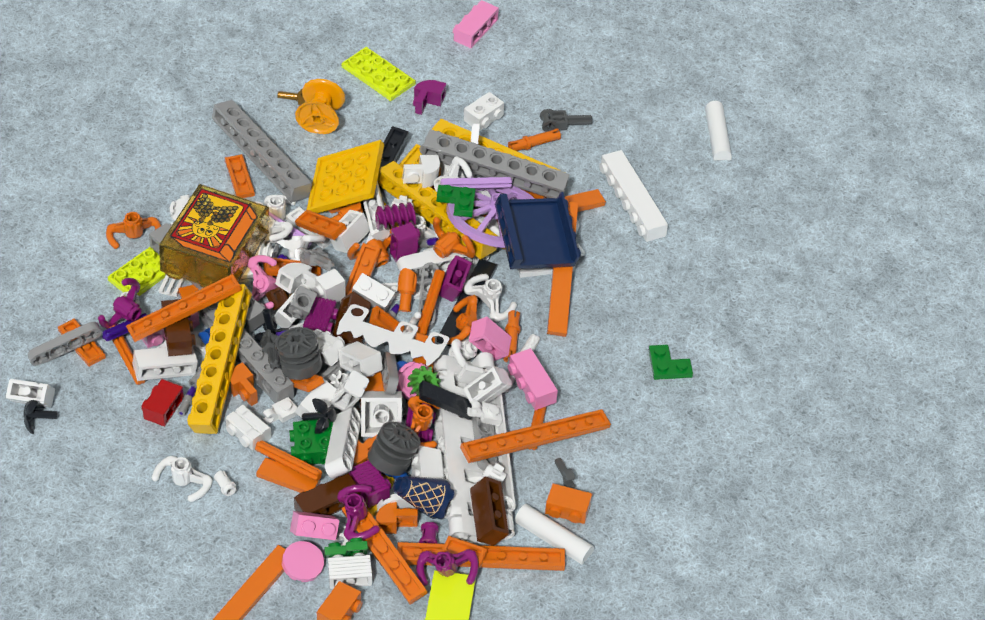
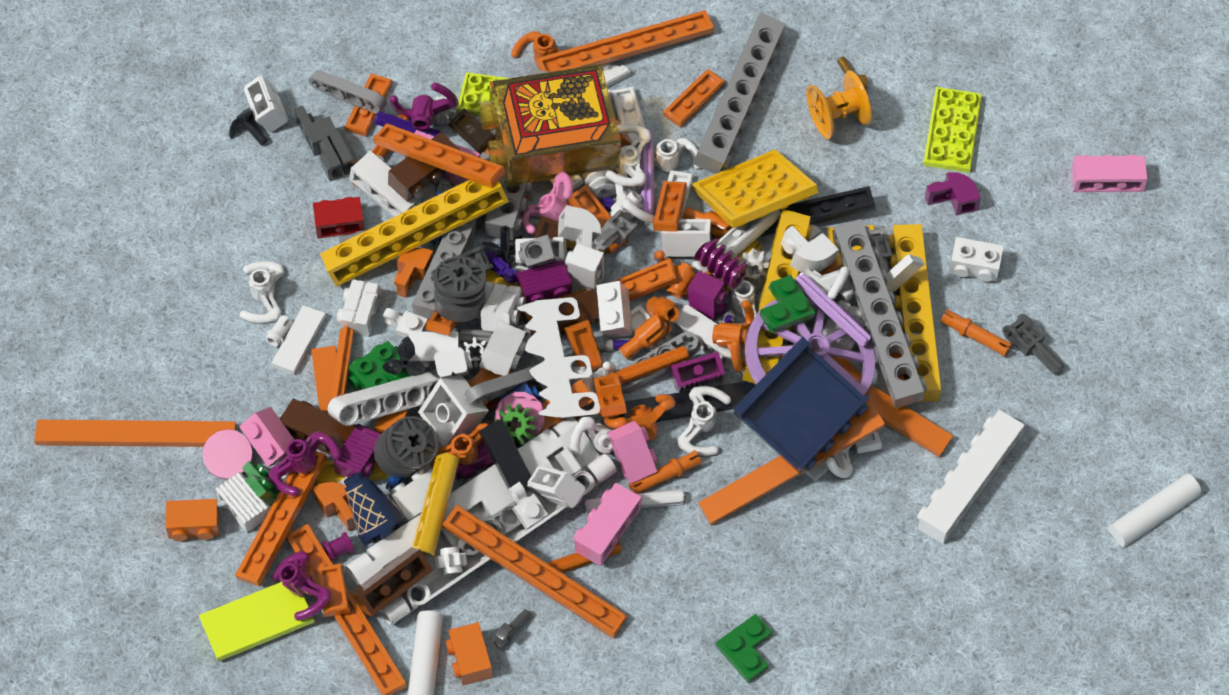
camera: 60 degrees right, 10 degrees up
none -> white tile [271,305,326,375]
none -> dark grey plate [294,106,358,181]
none -> yellow brick [412,453,460,557]
none -> dark brown tile [448,108,497,155]
none -> orange plate [536,10,714,75]
none -> orange brick [593,374,627,418]
none -> orange arm [646,296,679,322]

